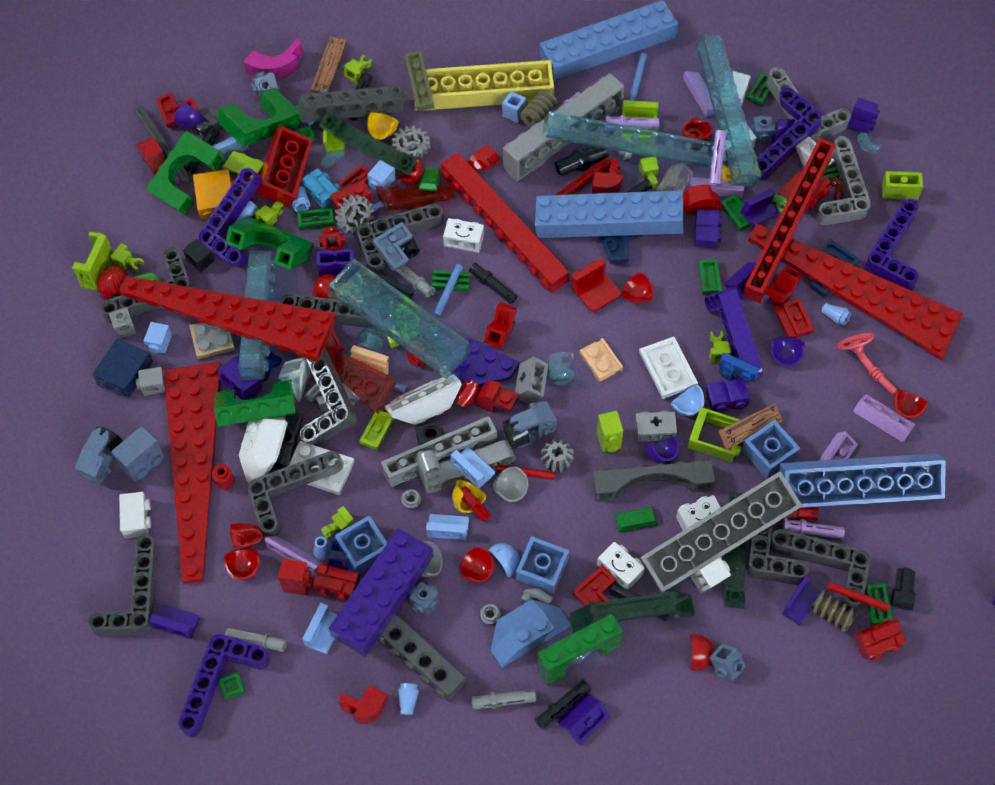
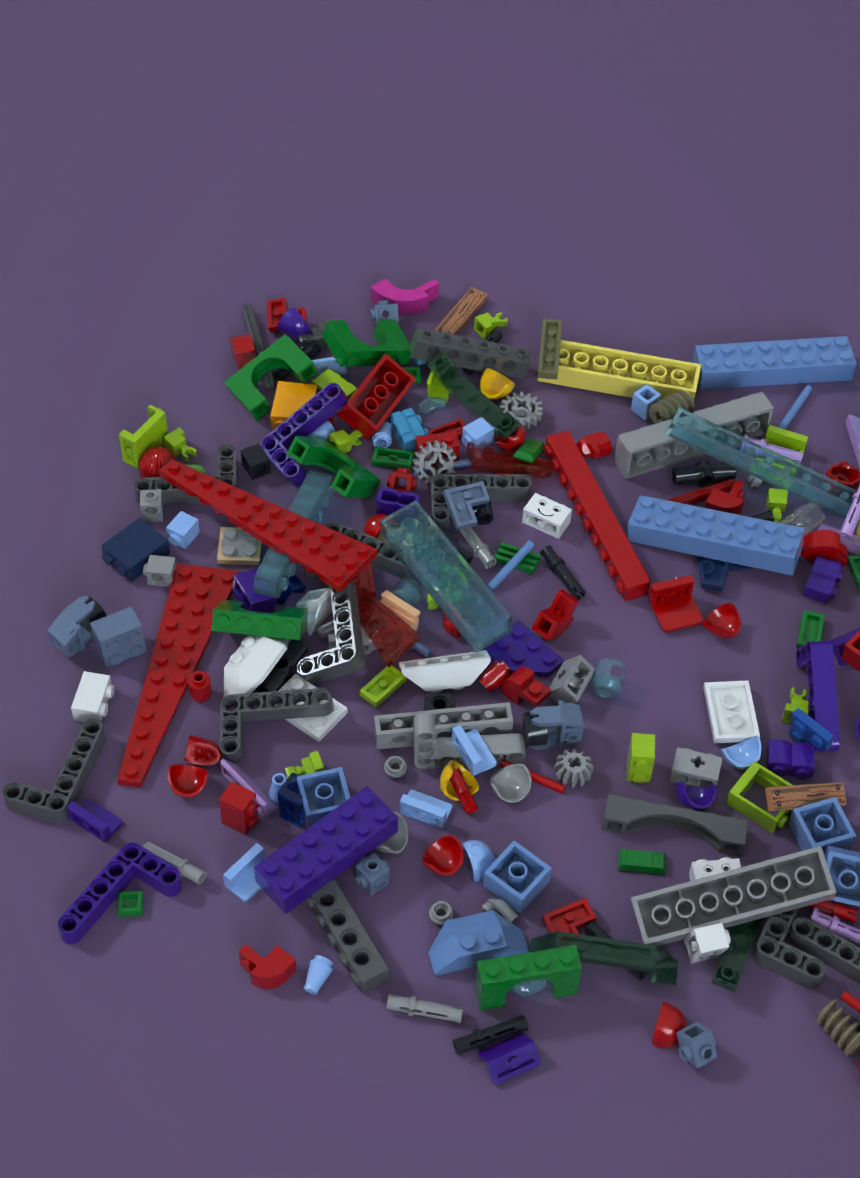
camera: 15 degrees right, 10 degrees down
red brick [313,564,360,602] -> none
light nougat plate [579,338,623,382] -> none
white brick [597,542,645,590] -> none
dark purple panel [782,575,822,626] -> none

